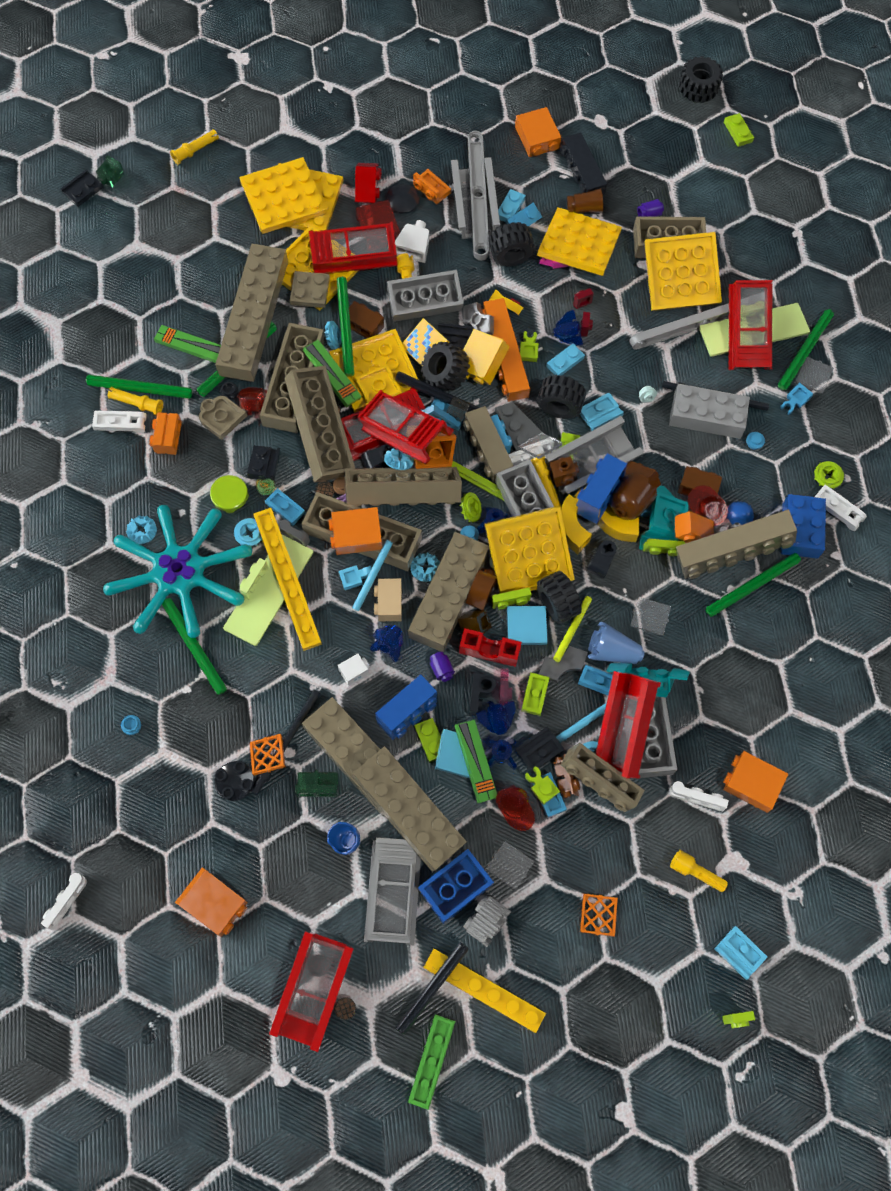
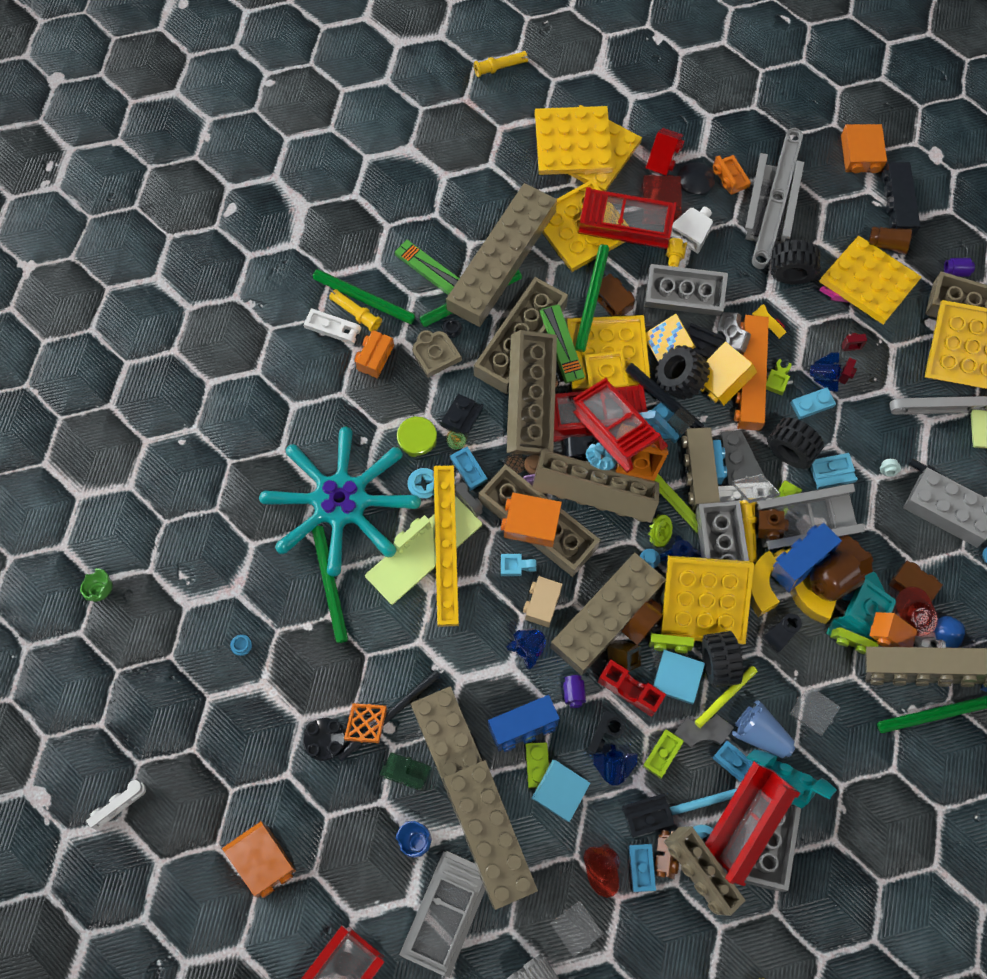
camera: 20 degrees right, 0 degrees up
black plate [61,169,104,207] -> none
clear green brick [96,155,124,187] -> none
medium azure gear [126,515,157,544] -> none
clear red piece [237,387,267,416] -> none
dark tan plate [290,271,330,308] -> none
medium azure gear [324,321,342,350] -> none
white brick [338,654,370,686] -> none
medium azure bar [352,539,393,611] -> none
medium azure gear [411,552,440,582] -> none
blue brick [418,849,494,924] -> none
bright green tile [454,720,498,803] -> none
clear blue brick [485,738,517,770] -> none
medium azure plate [498,189,526,222] -> none
clear pink plate [499,669,512,706] -> none
dark azure plate [505,202,542,226] -> none
lime plate [525,766,560,805] -> none
white plate [669,781,729,812] -> none
orange brick [723,751,788,813] -> none

